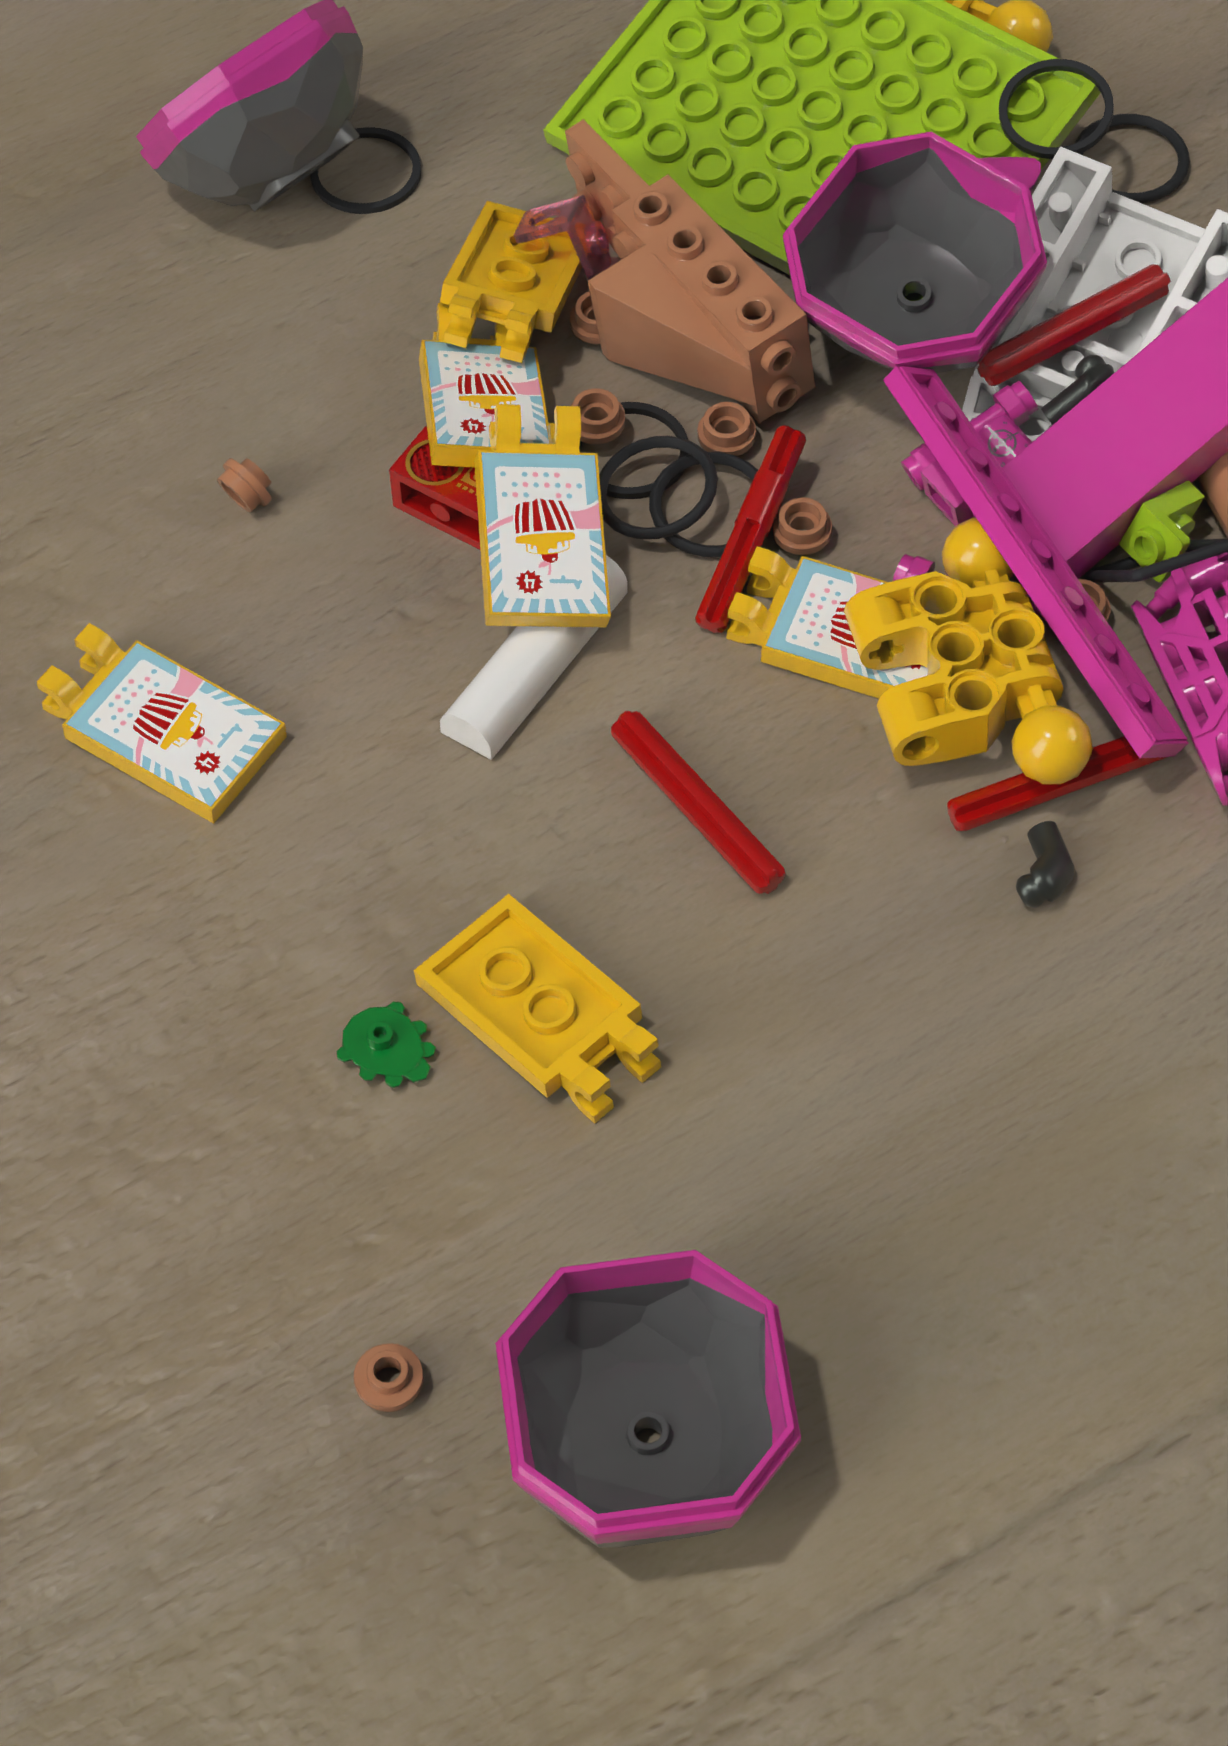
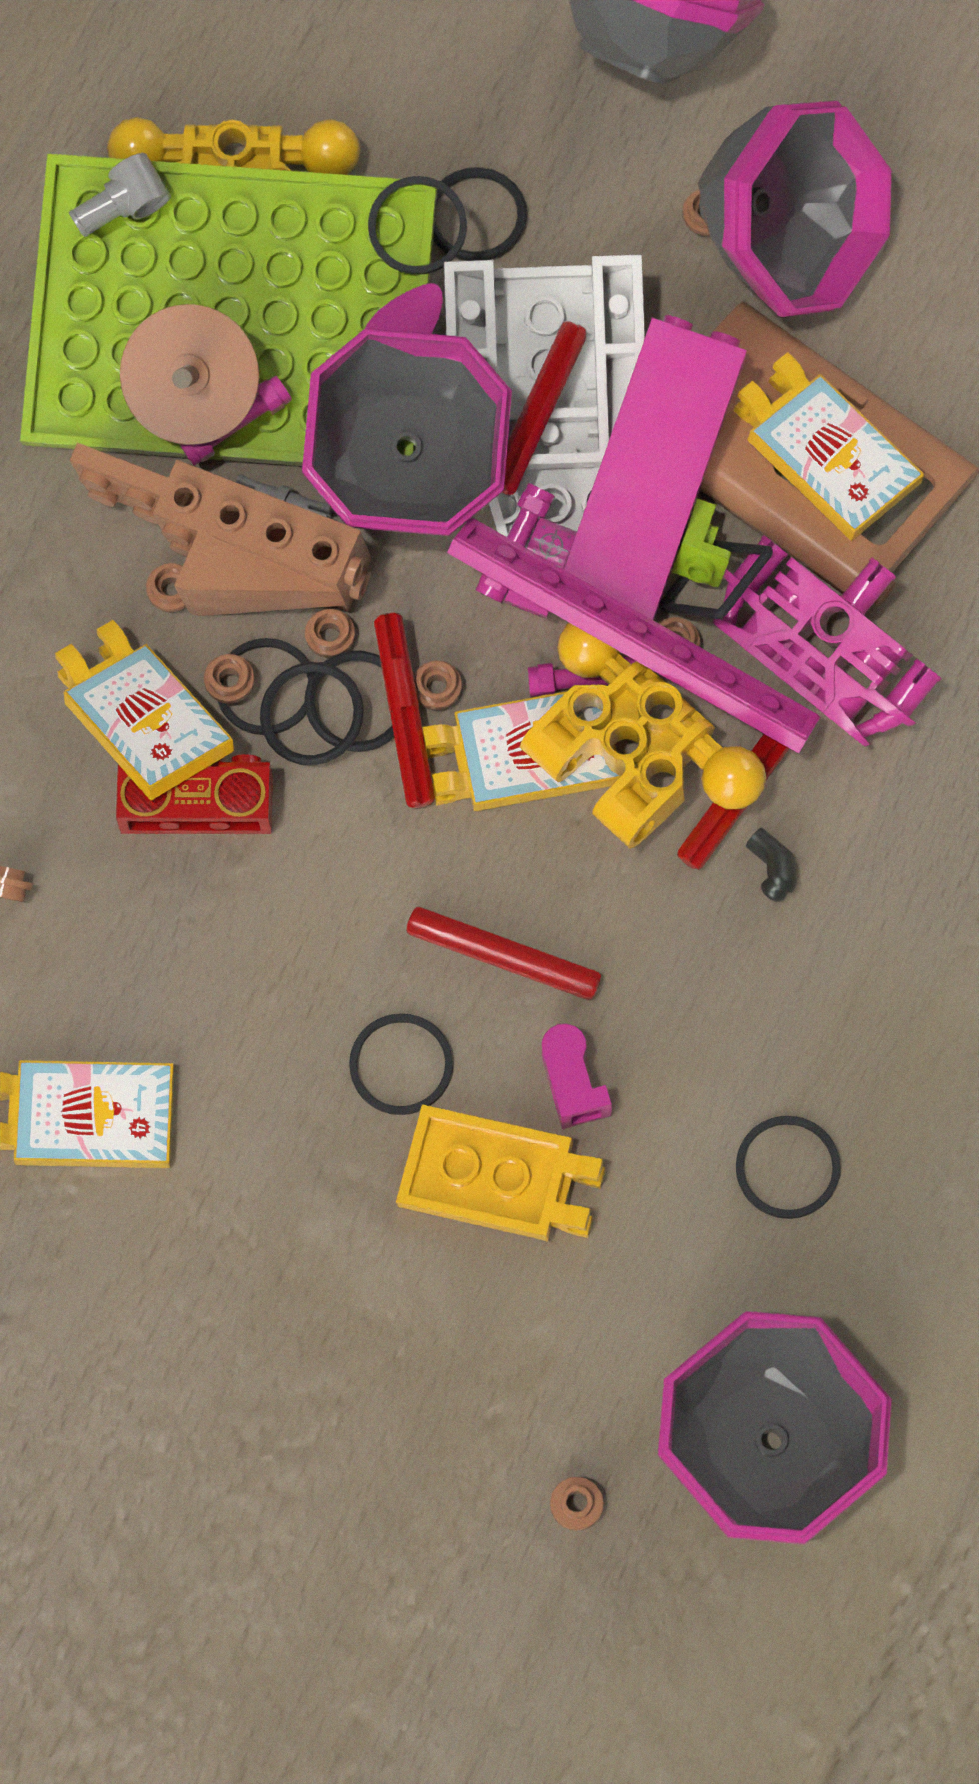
camera: 30 degrees left, 15 degrees up
green piece [336,1001,436,1088] -> none
yellow tile [440,201,595,363] -> none
white brick [440,555,628,760] -> none
tile [474,404,611,628] -> none
clear pink bracket [514,195,611,280] -> none
pearl dark grey arm [1041,355,1115,425] -> none
none -> nougat piece [120,304,259,445]
none -> dark pink bar [179,375,292,466]
none -> black piece [349,1013,453,1115]
none -> dark pink leg [542,1024,612,1129]
none -> black piece [736,1116,840,1219]

